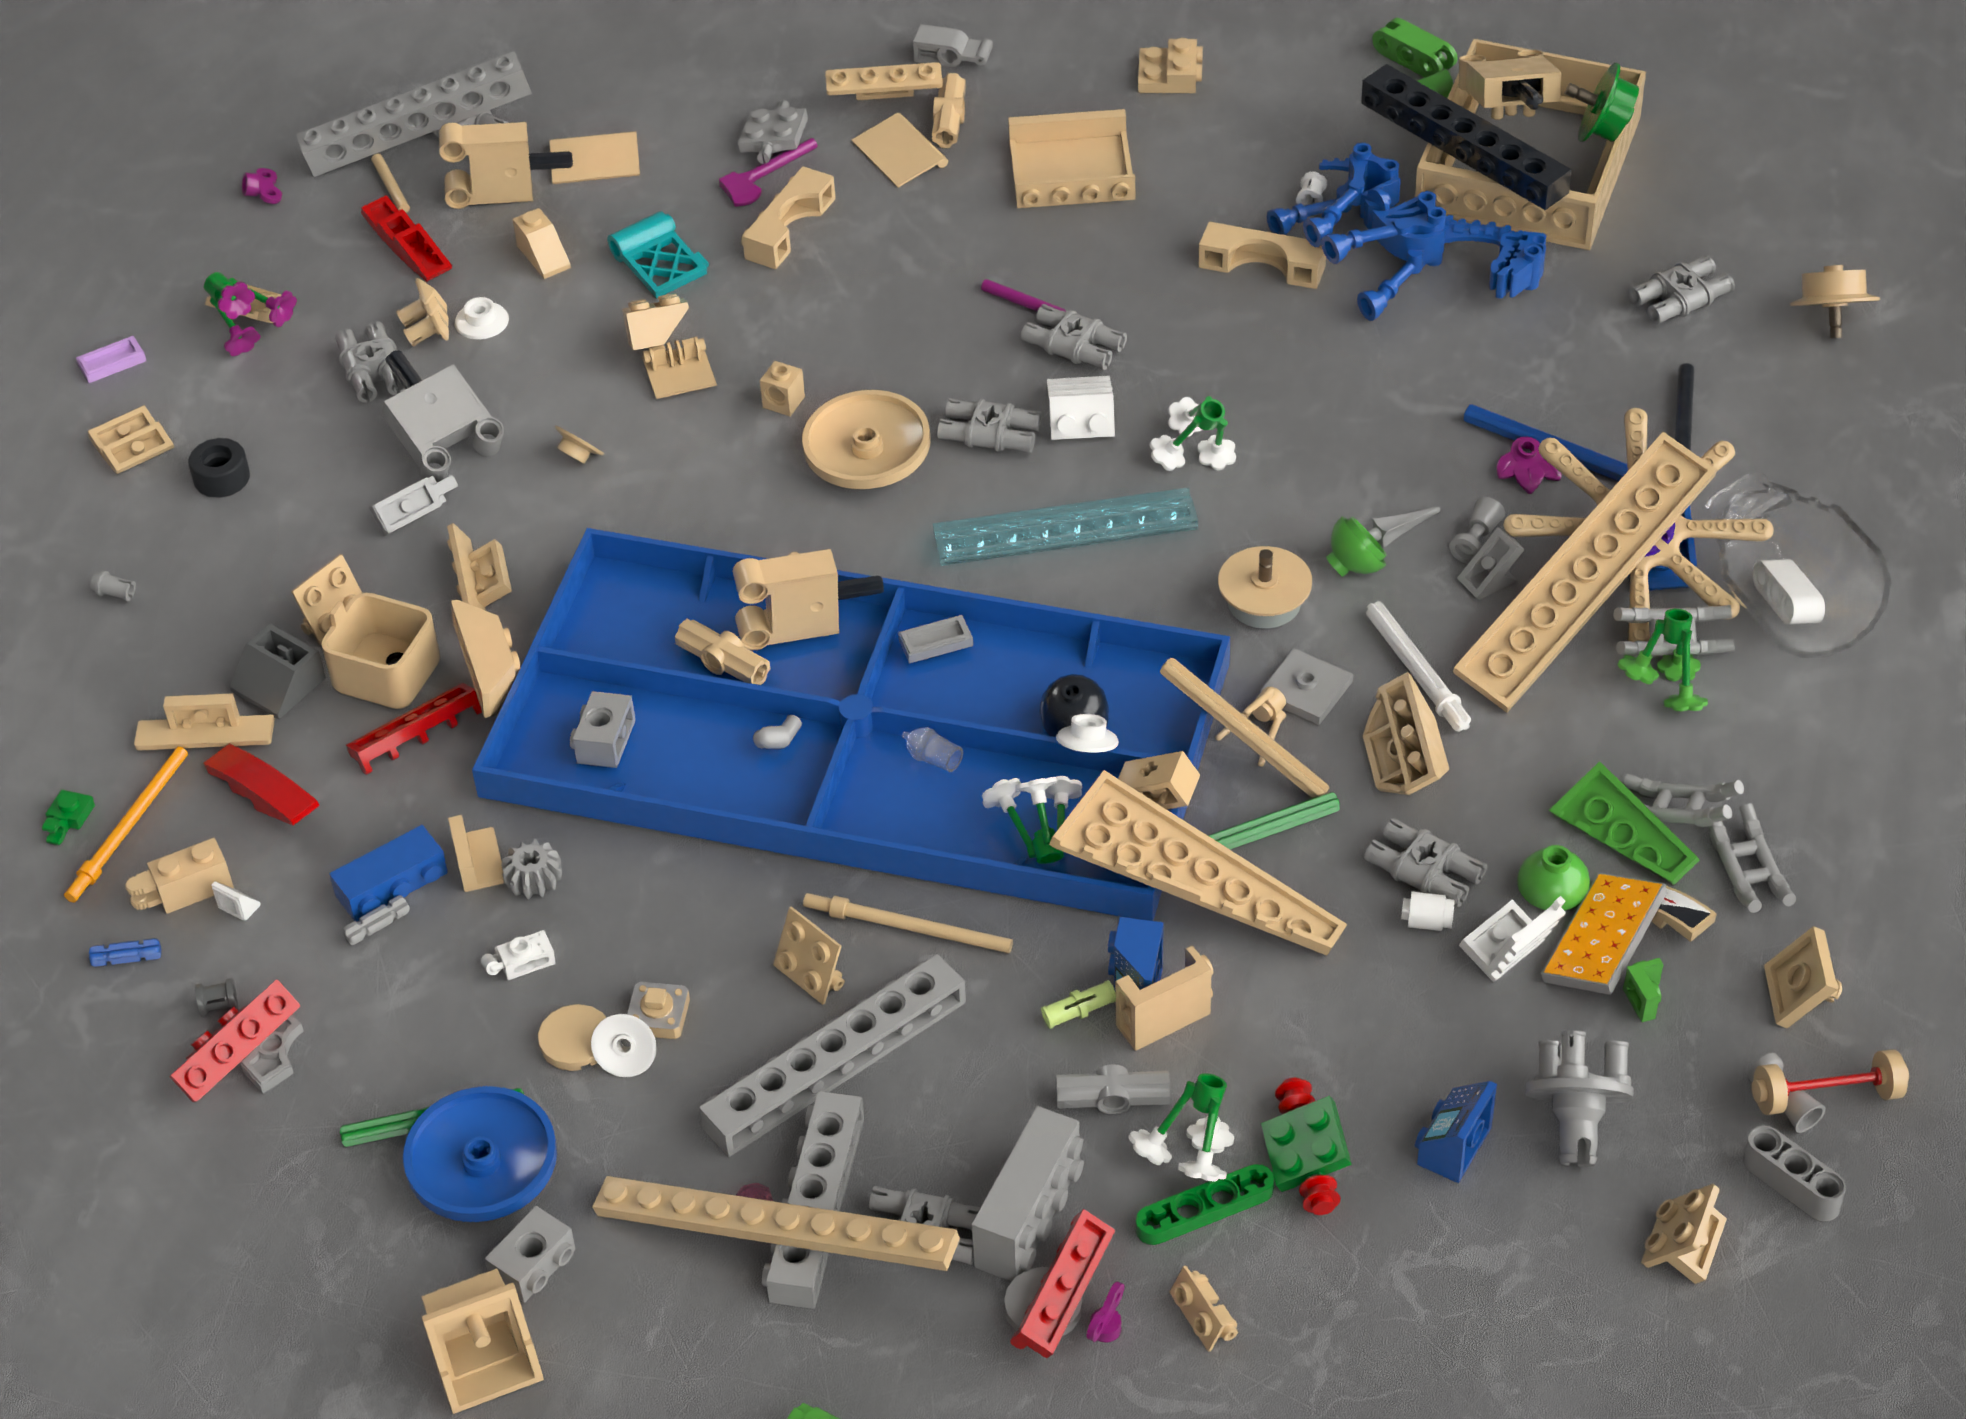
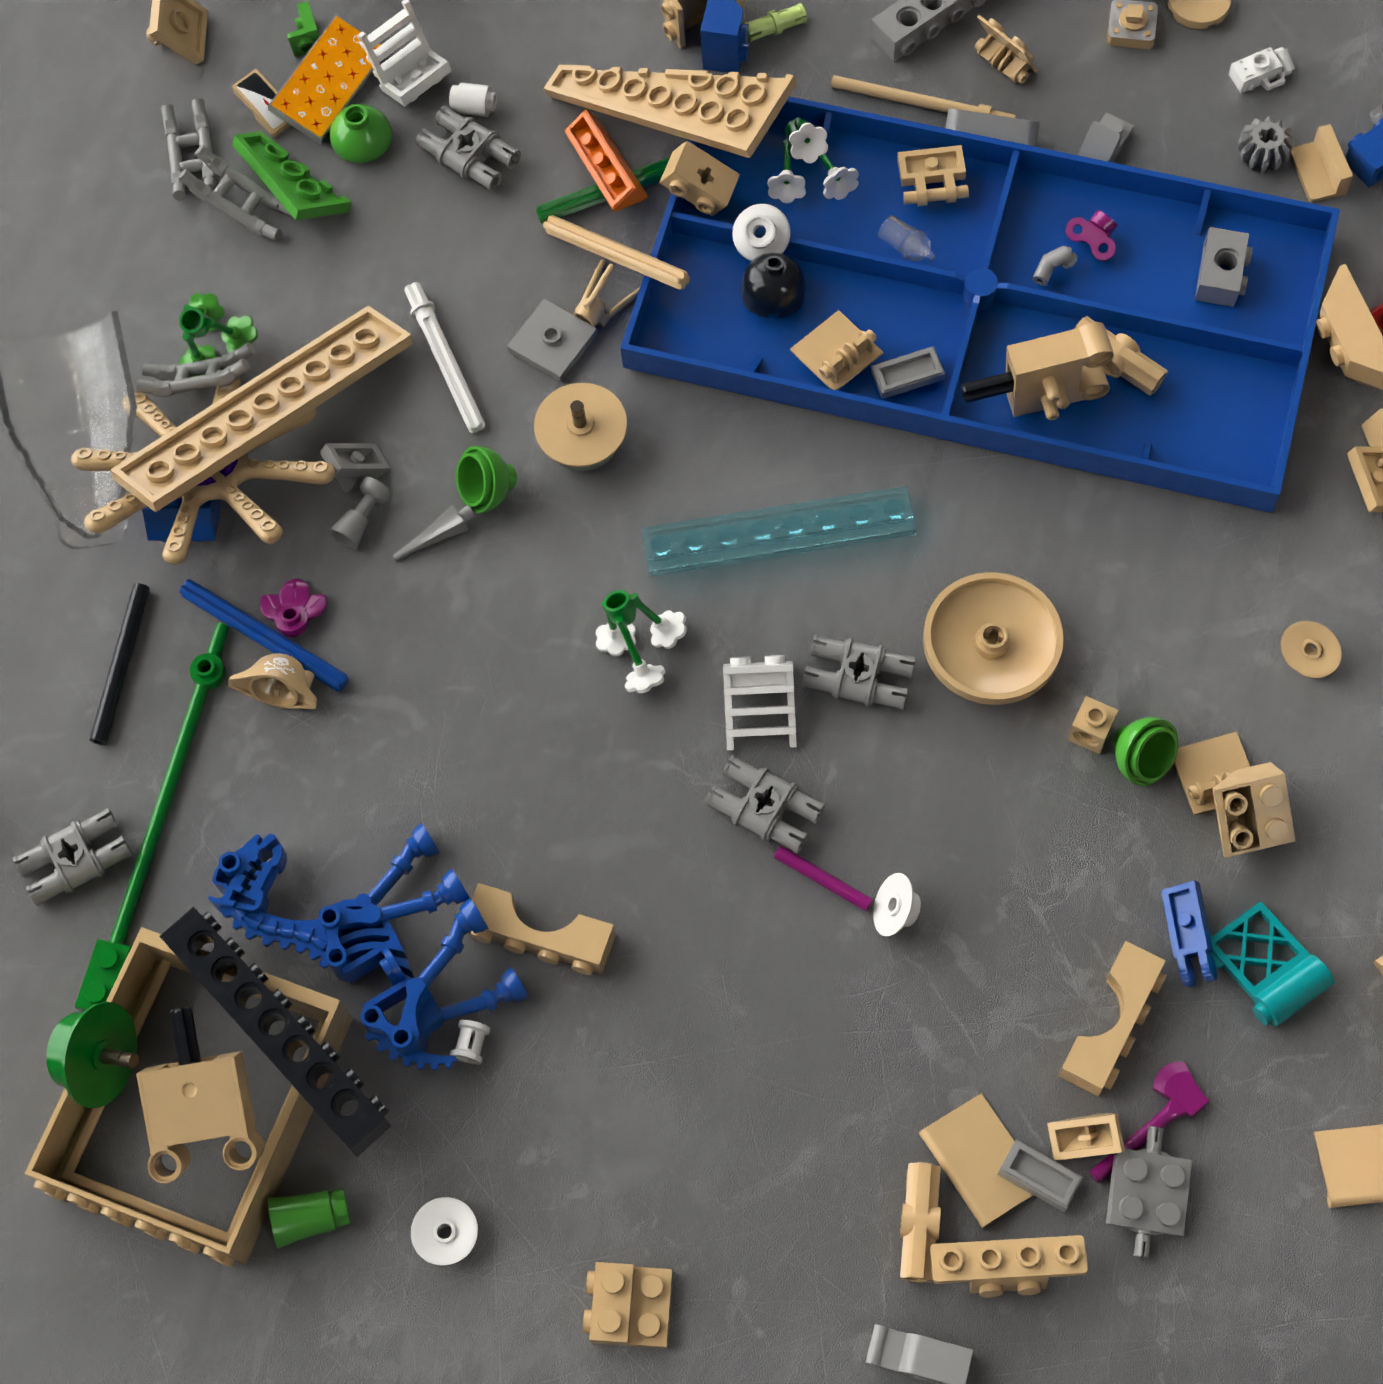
camera: 175 degrees left, 20 degrees up
tan panel [1008,109,1135,208] -> none
tan wedge [1363,672,1449,795] -> none
bright green piece [1372,18,1458,77] -> none
white beam [1753,559,1825,624] -> none
none -> green bar [74,623,230,1011]
none -> tan hat [228,653,317,709]
none -> white piece [411,1197,478,1266]
none -> orange slope [564,109,648,212]
none -> tan hinge [790,310,883,391]
none -> white piece [873,873,921,936]
none -> tan plate [897,145,969,207]
none -> light grey beam [945,109,1040,146]
none -> light grey tile [997,1139,1083,1213]
none -> tan slope [1047,1113,1125,1161]
none -> magenta piece [1065,210,1118,261]
none -> light grey slope [1078,112,1134,162]
none -> bright green piece [1112,716,1178,786]
none -> hinge [1161,880,1218,988]

